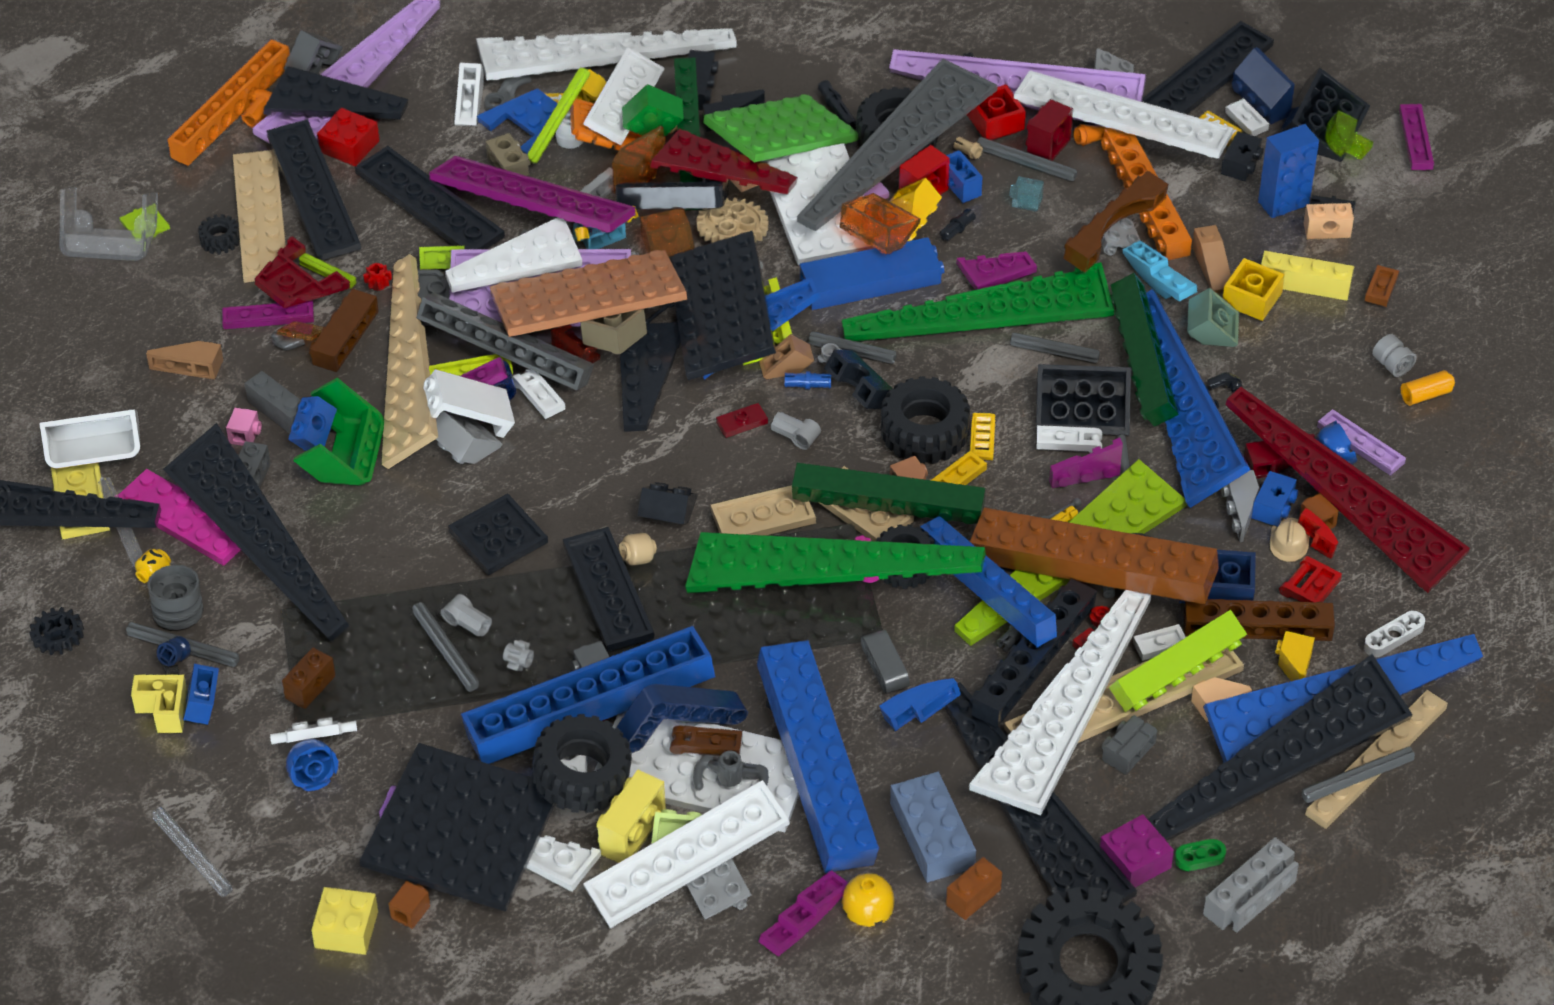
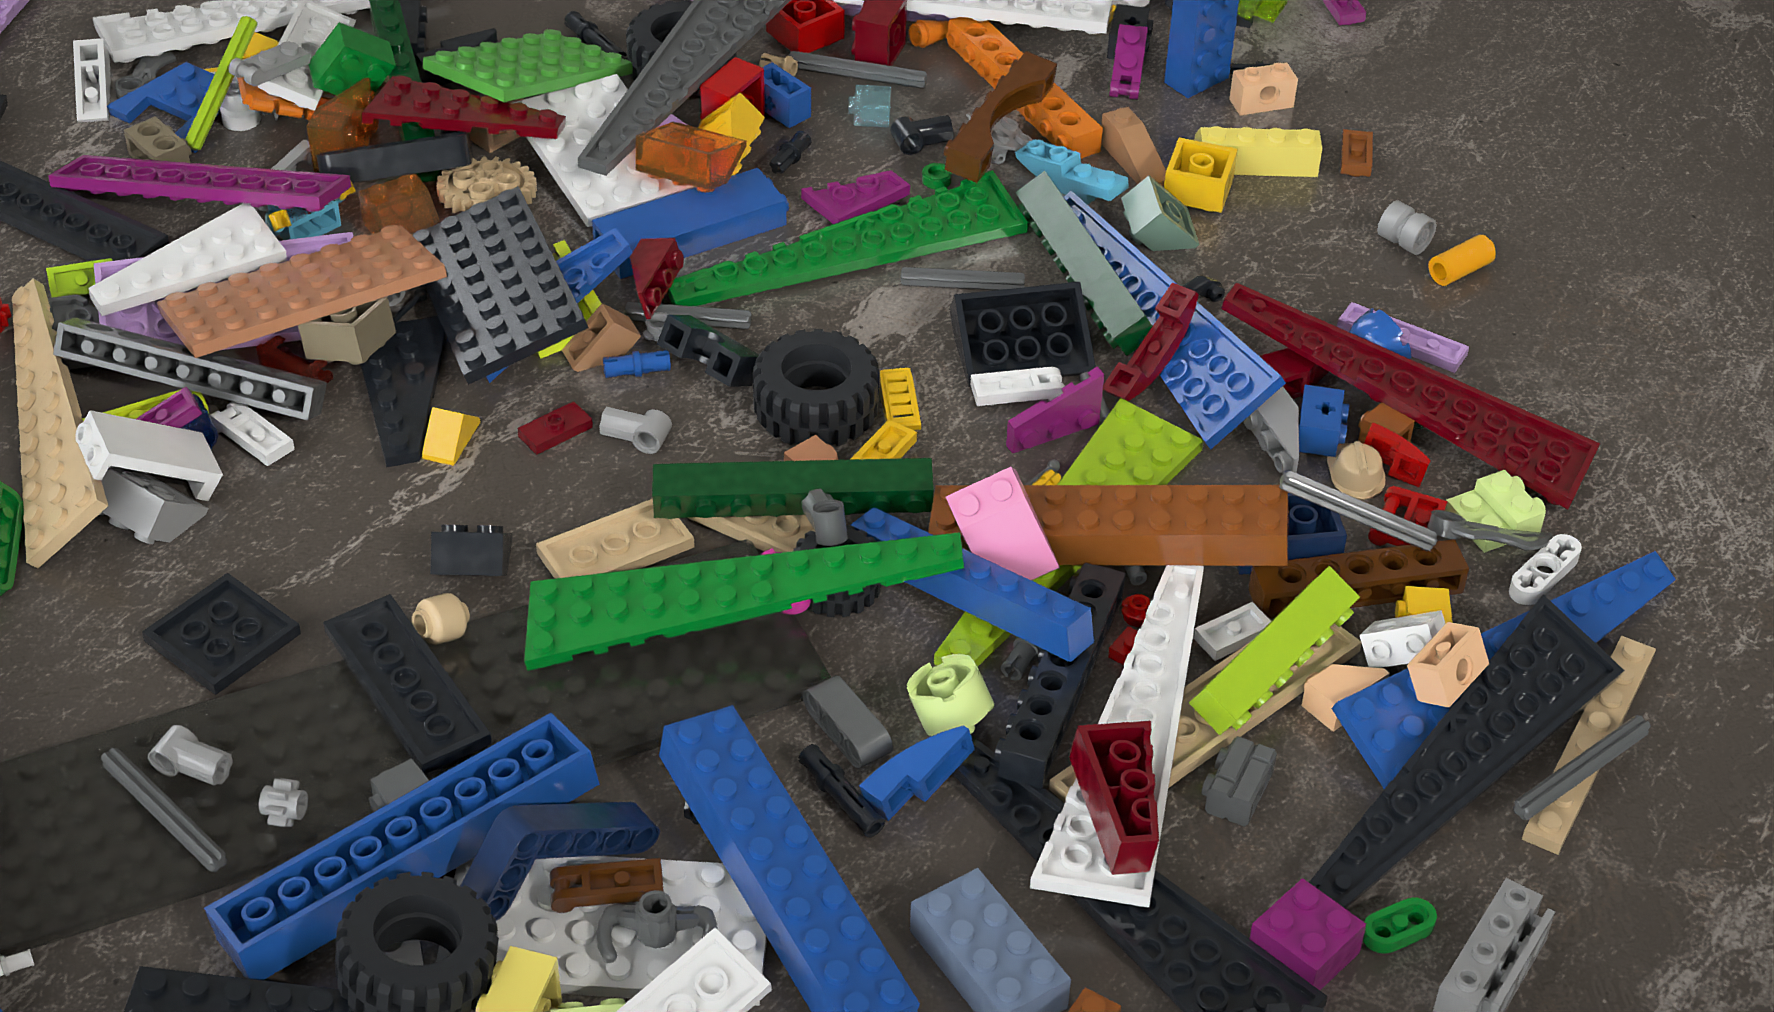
camera: 15 degrees left, 5 degrees down
none -> light grey plate [228,41,311,87]
none -> yellow slope [422,407,480,466]
none -> dark red slope [630,238,684,319]
none -> black pin [798,744,885,838]
none -> dark grey piece [802,489,848,546]
none -> black piece [890,115,954,155]
none -> yellowish green brick [907,654,994,736]
none -> green tile [922,163,952,190]
none -> bright pink slope [946,467,1060,581]
none -> dark red wedge [1069,721,1159,875]
none -> dark red slope [1103,283,1199,401]
none -> magenta plate [1109,24,1148,100]
none -> axle [1279,470,1437,551]
none -> white brick [1360,610,1445,668]
none -> light nougat brick [1407,622,1489,707]
none -> dark grey piece [1427,510,1554,551]
none -> yellowish green plate [1446,470,1546,553]

